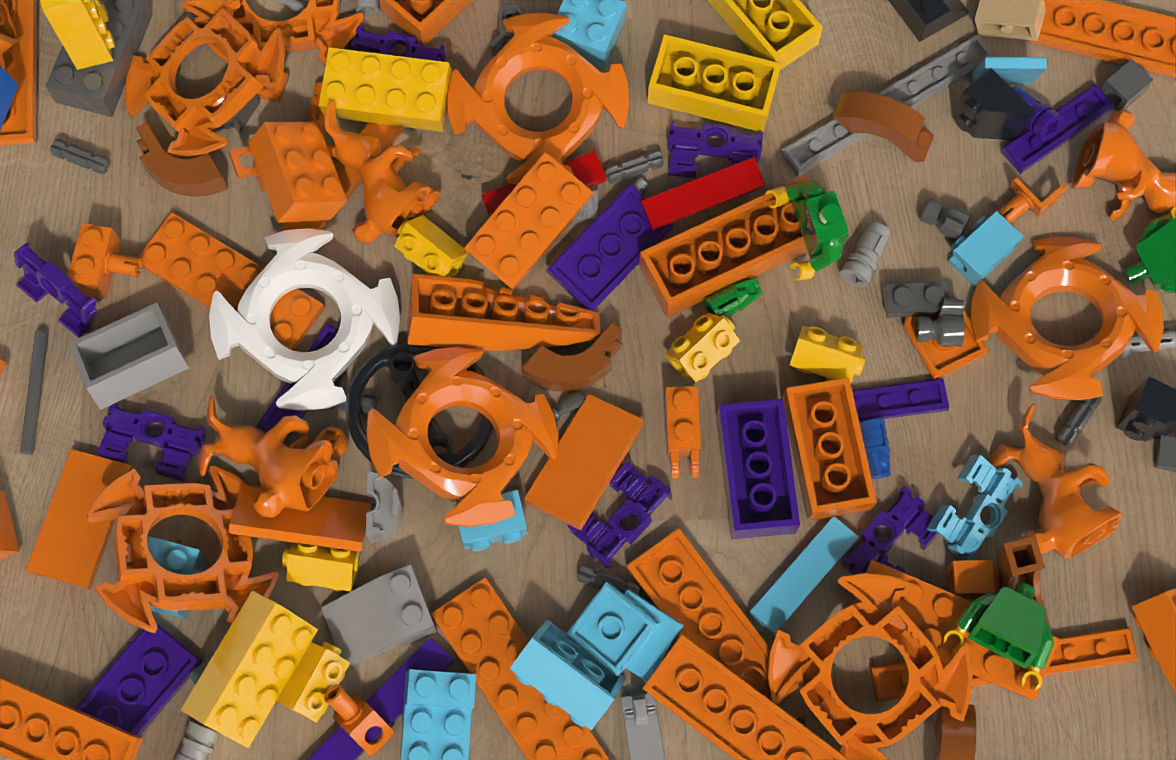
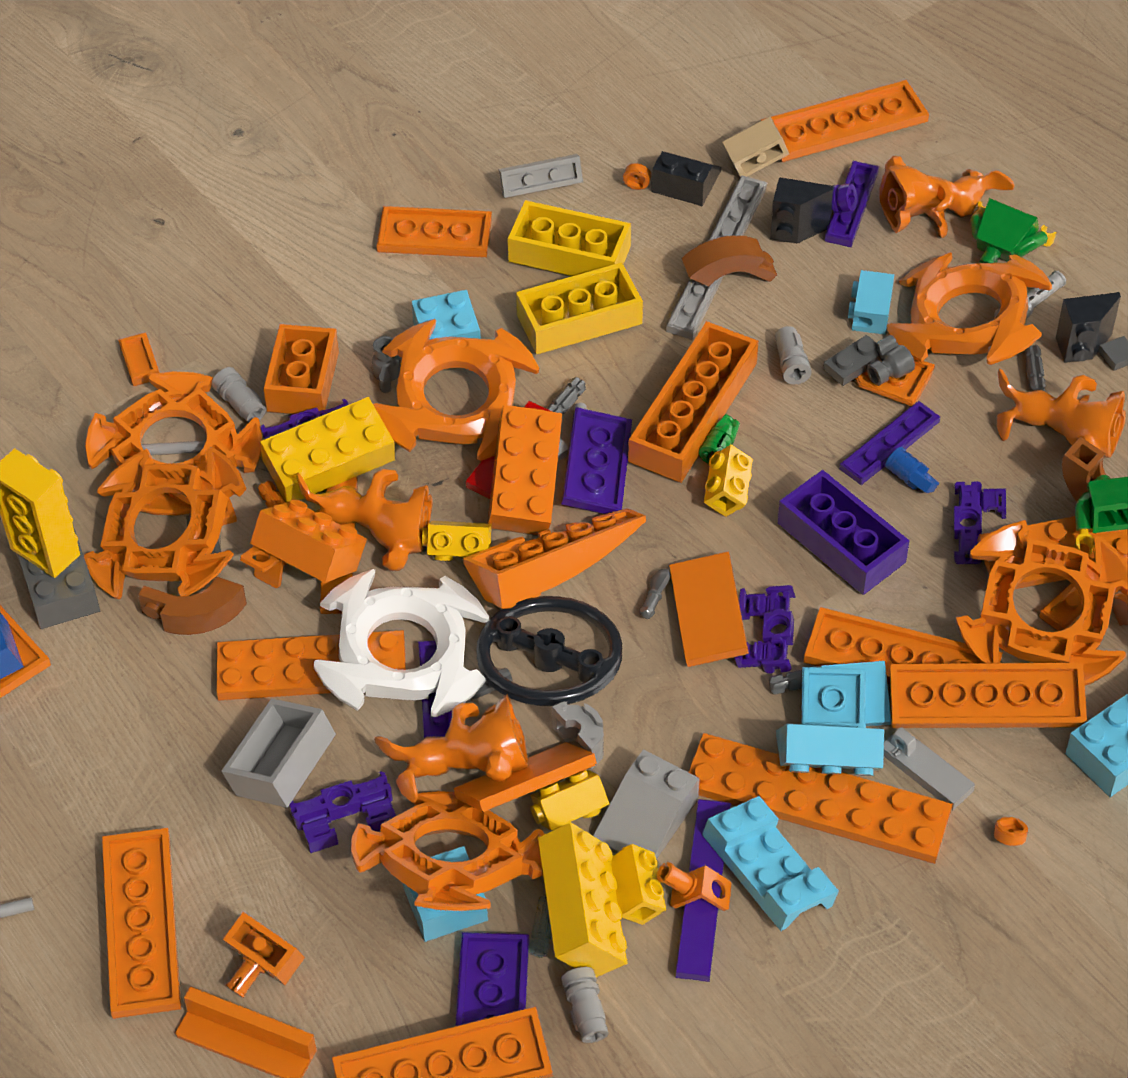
camera: 35 degrees left, 20 degrees down
dark purple piece [14,243,97,338] -> none
dark grey bar [20,330,48,455] -> none
orange tile [26,449,134,590] -> none
dark grey axle [50,139,110,174] -> none
orange brick [67,223,142,299] -> none
orange piece [366,347,558,527] -> none
medium azure brick [454,490,528,552] -> none
dark orange arch [521,322,623,392] -> none
red tile [640,157,766,231] -> none
orange hinge [664,386,701,478] -> none
dark purple piece [667,121,763,179] -> none
medium azure tile [749,516,859,635] -> none
green torso [765,180,849,281] -> none
orange brick [782,378,877,521] -> none
yellow brick [790,326,866,383] -> none
dark grey piece [920,199,972,240] -> none
medium azure piece [927,455,1023,561] -> none
orange brick [947,560,999,599] -> none
medium azure tile [972,57,1047,84] -> none
orange bracket [997,177,1068,224] -> none
dark grey brick [1101,59,1153,111] -> none

